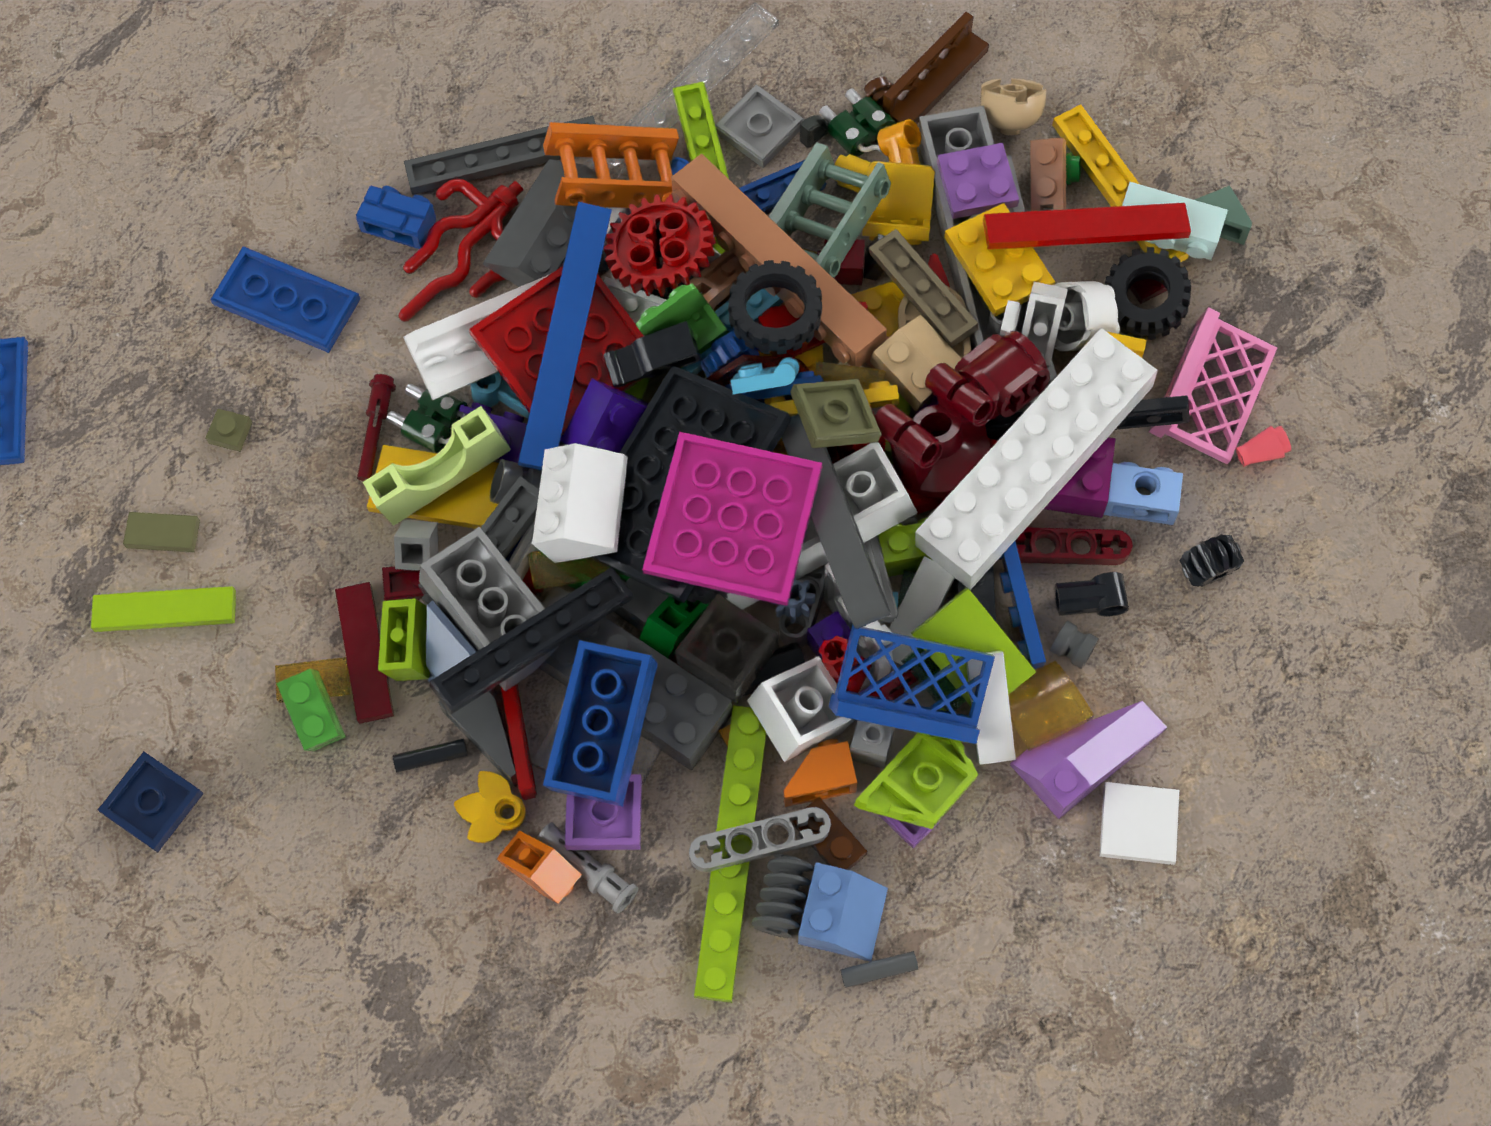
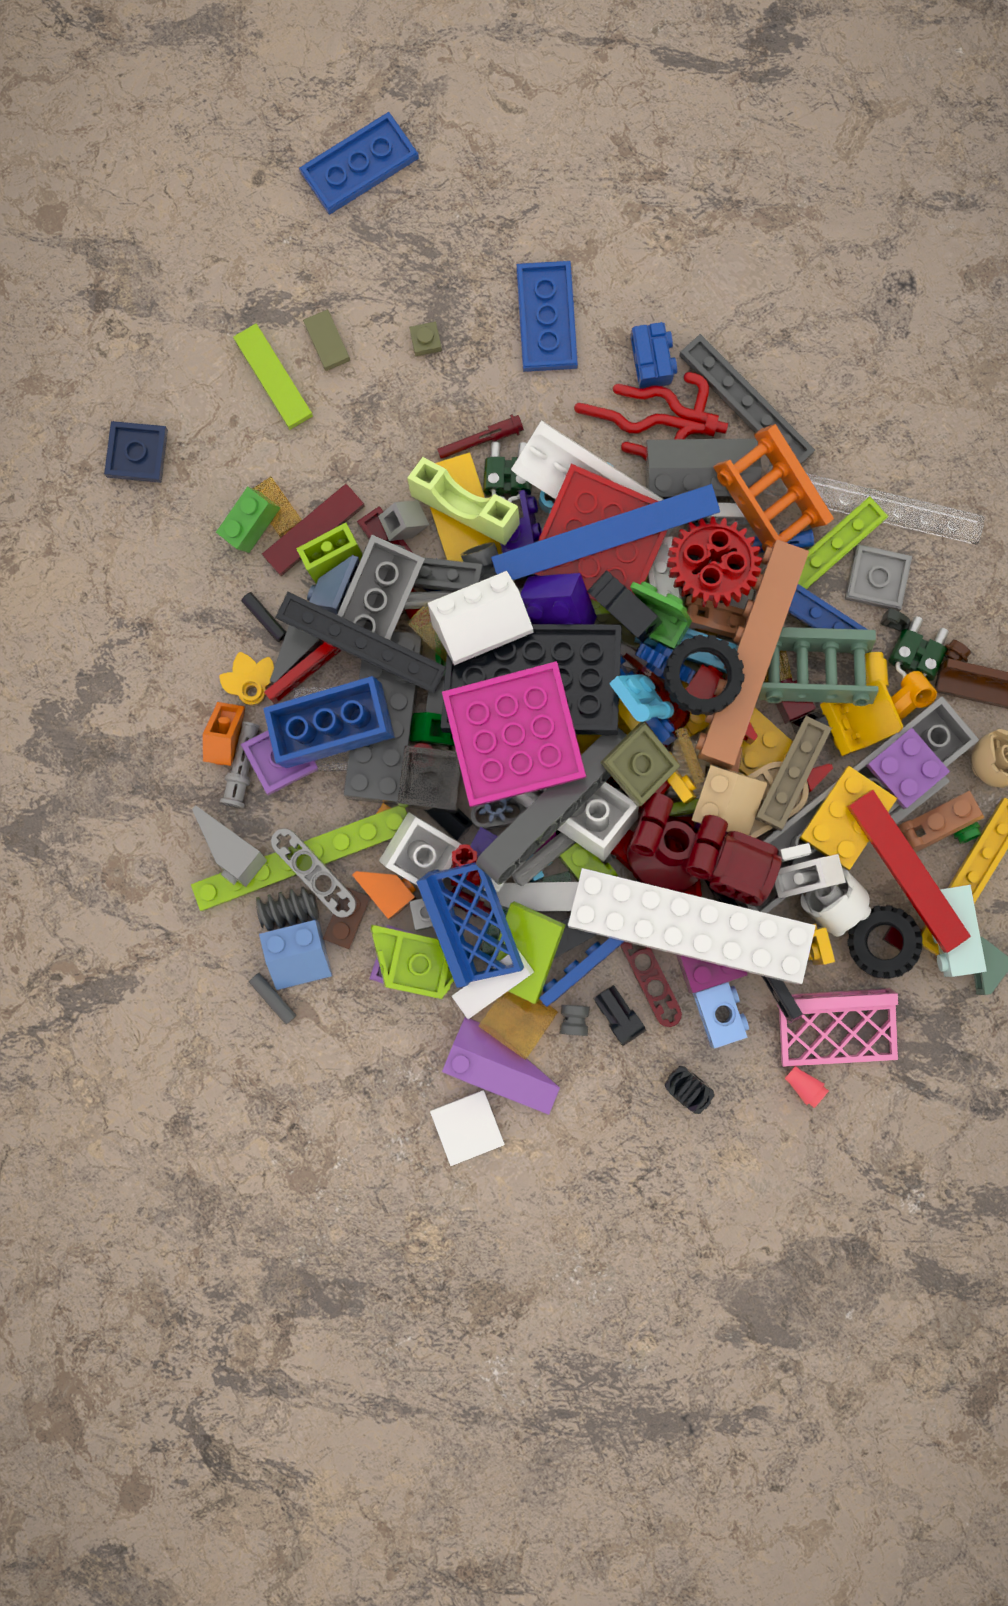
camera: 60 degrees right, 15 degrees up
none -> light grey slope [192,805,267,887]

